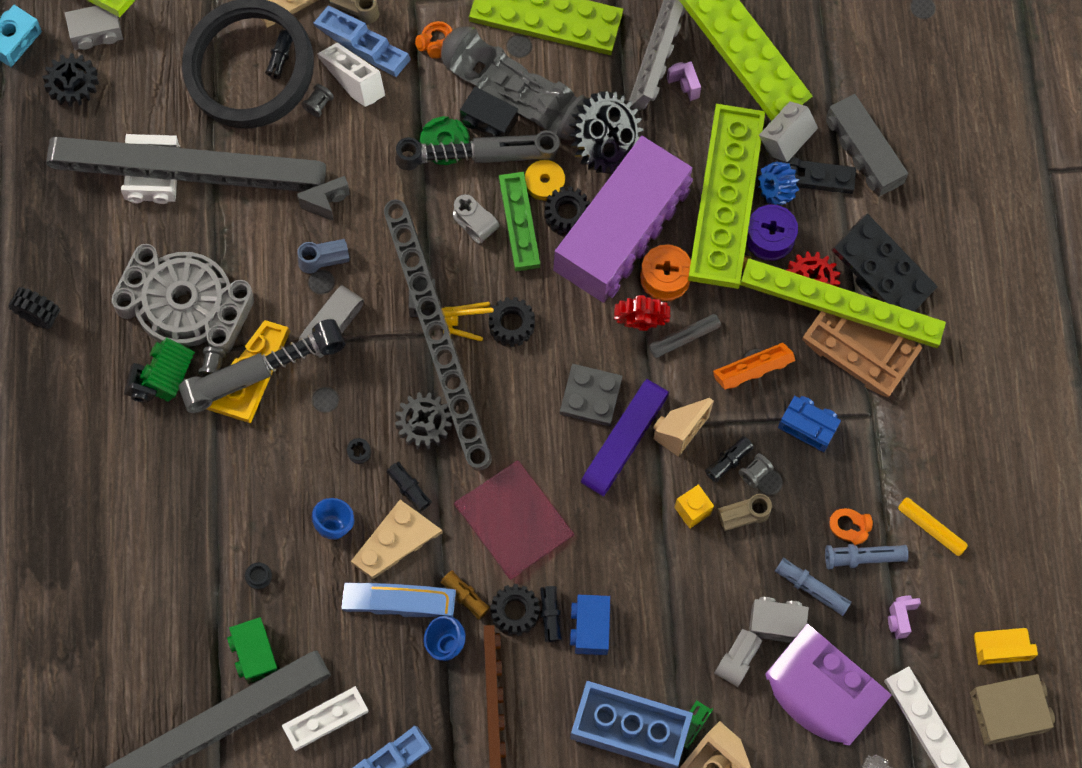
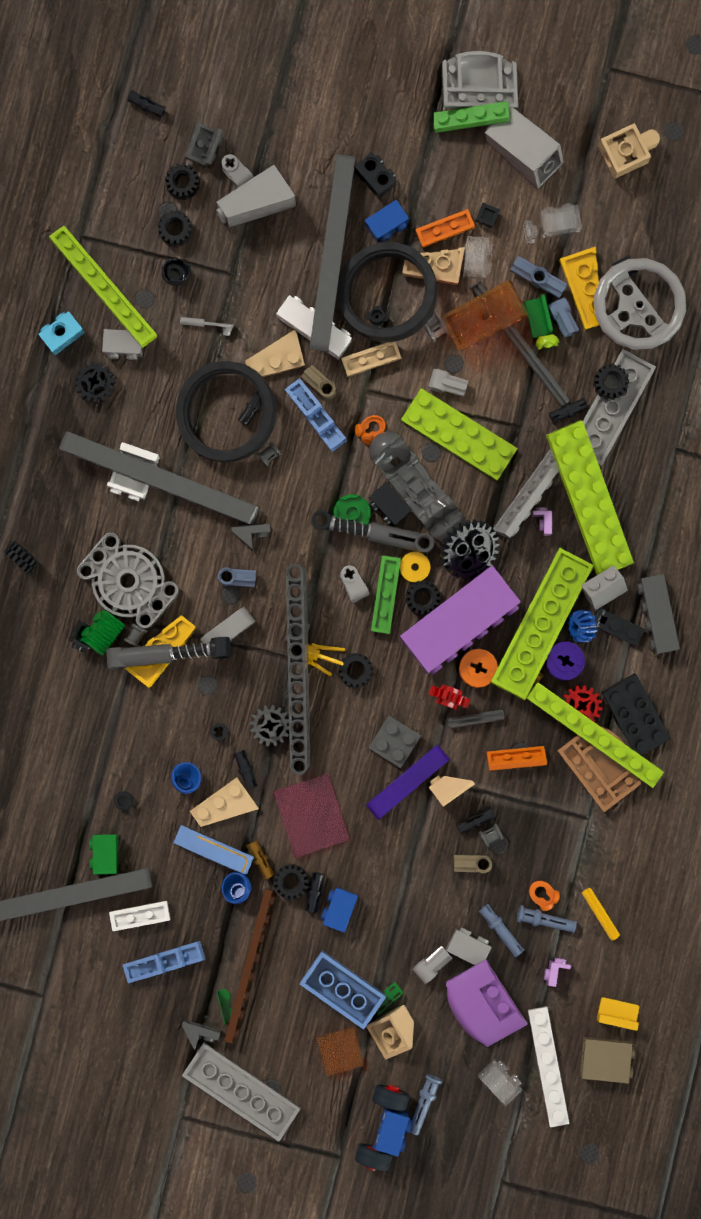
camera: 20 degrees right, 15 degrees up
white slope [317,43,385,107] -> none
yellow brick [674,484,714,528] -> none
blue brick [778,396,841,452] -> none

